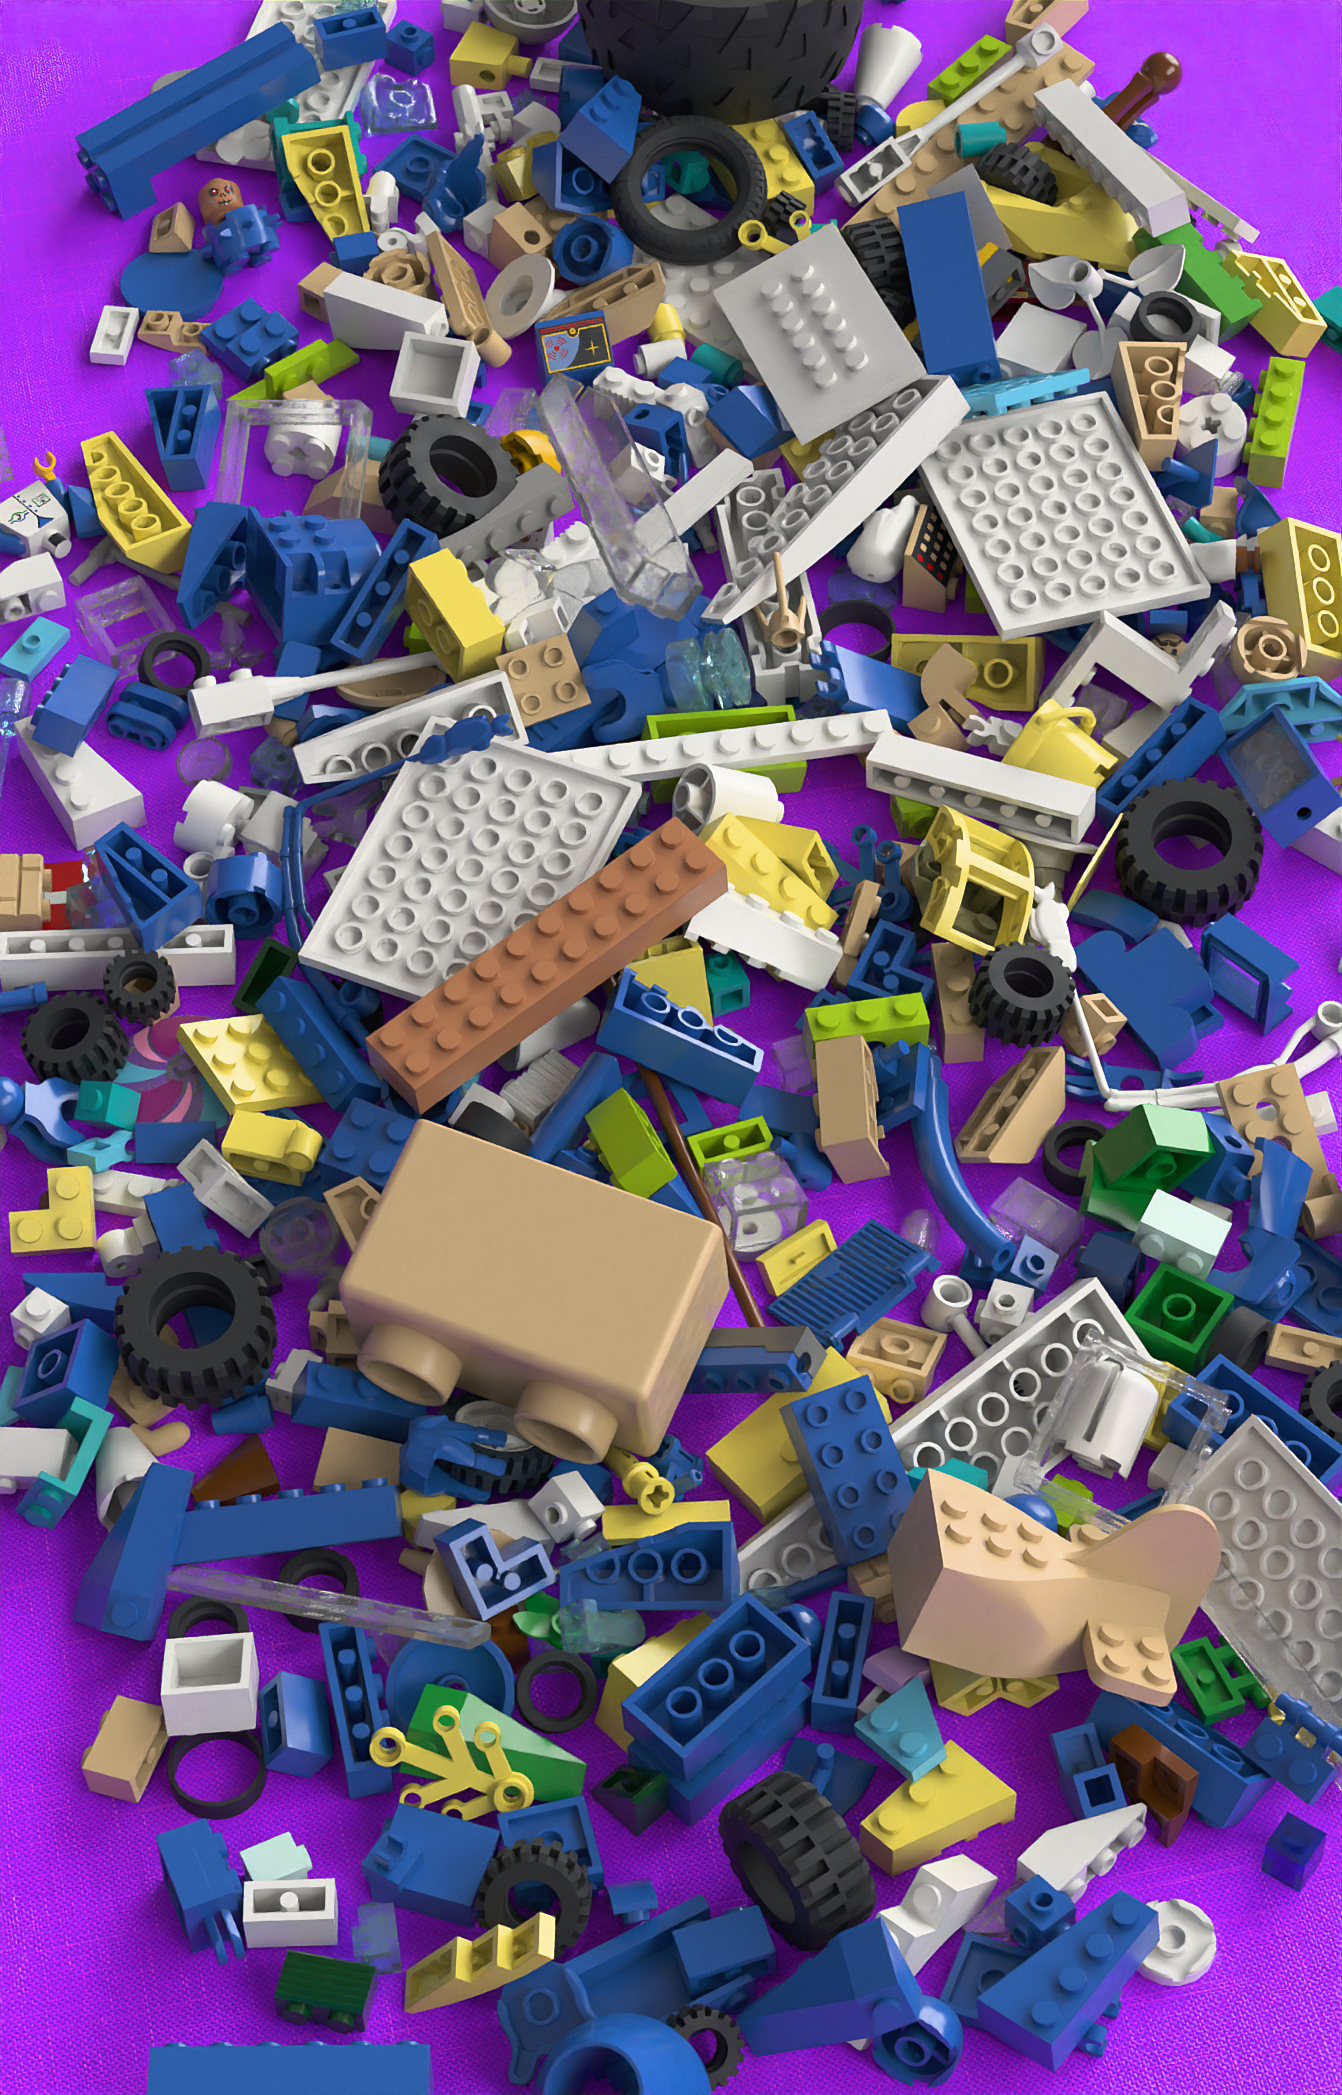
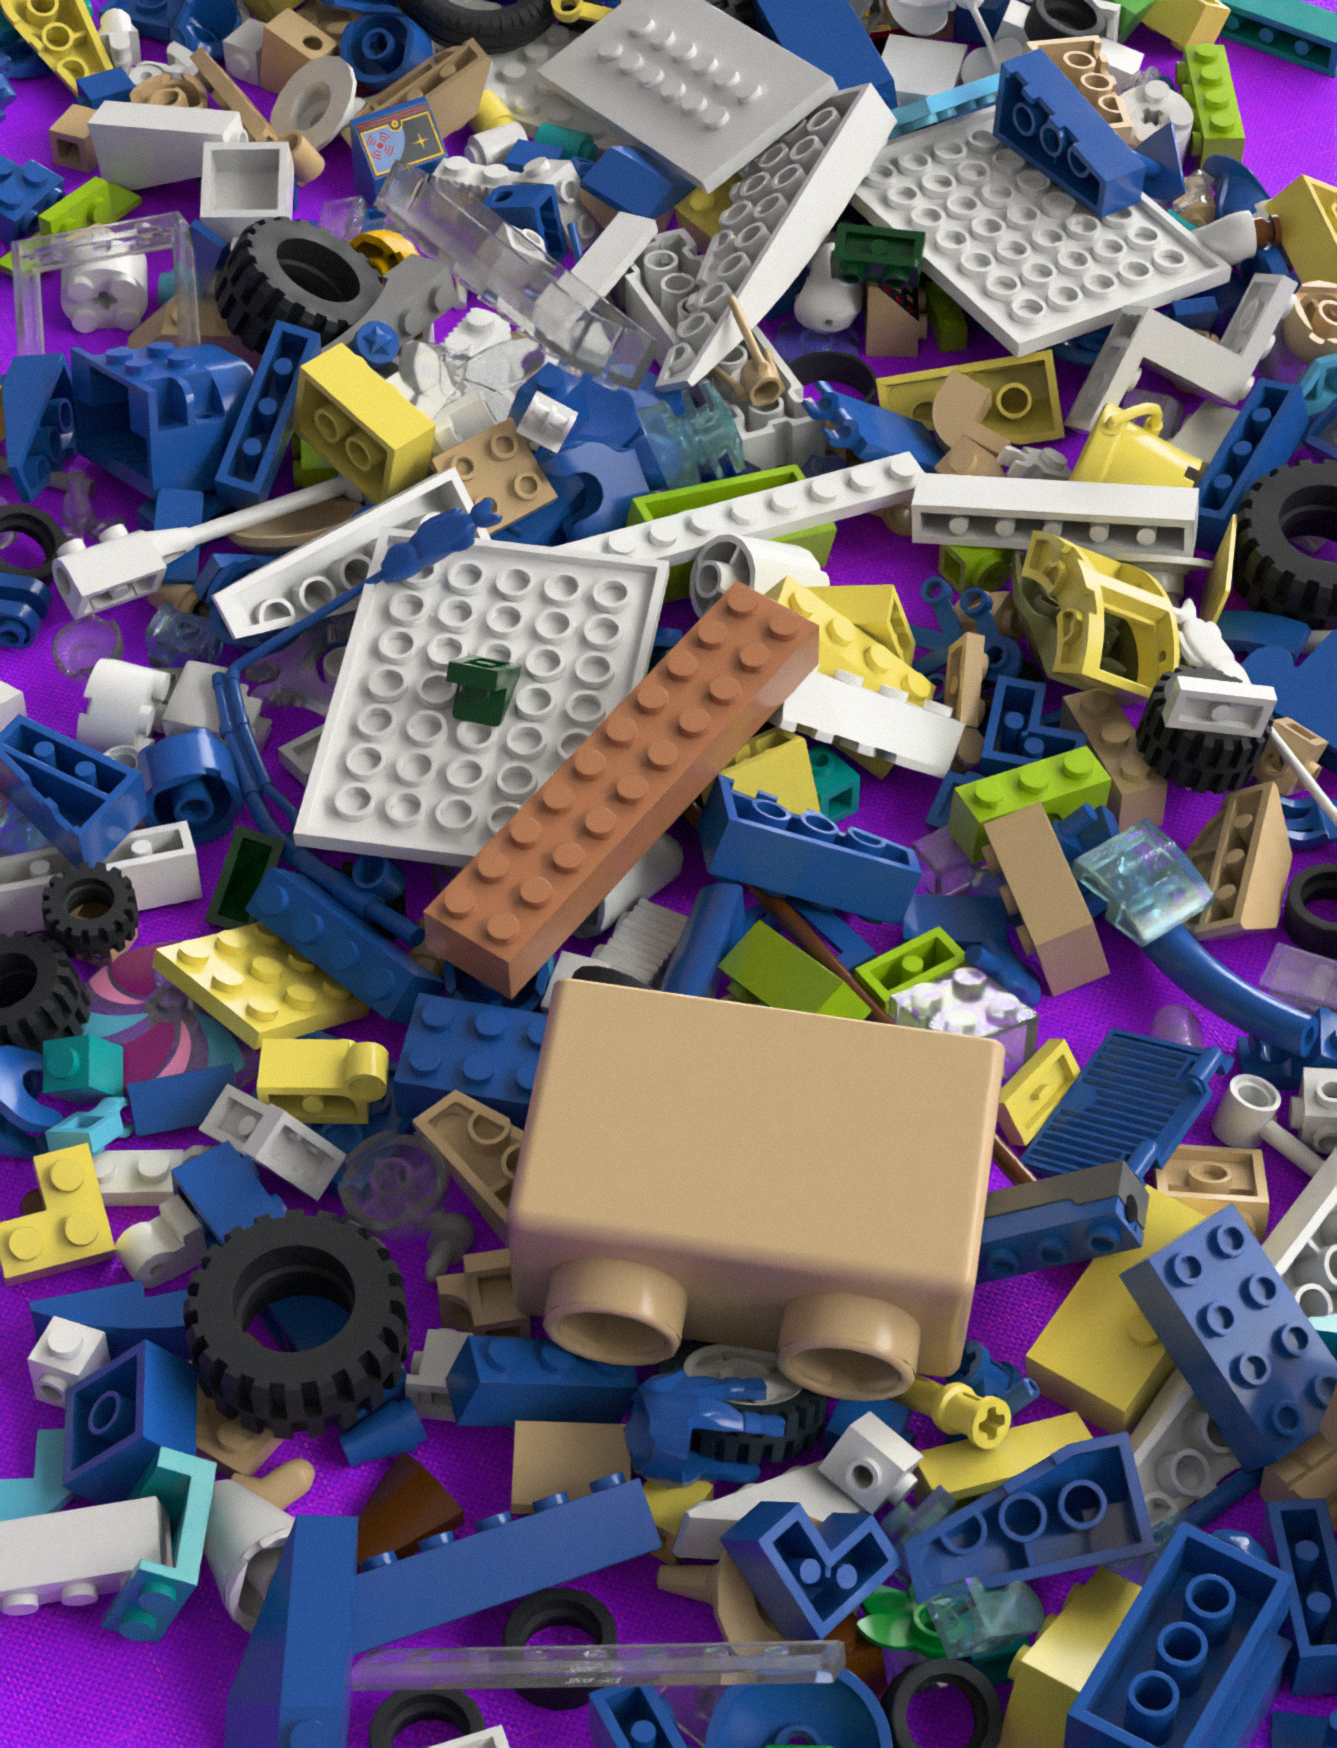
camera: 15 degrees left, 5 degrees down
none -> blue slope [190,219,231,300]
none -> blue tile [352,321,399,369]
none -> dark green slope [446,655,522,727]
none -> white arm [516,391,578,454]
none -> dark green bracket [830,223,926,289]
none -> blue wedge [992,48,1146,218]
none -> clear light blue slope [1072,818,1215,947]
none -> white plate [1162,676,1277,738]
none -> clear hand [1172,169,1215,214]

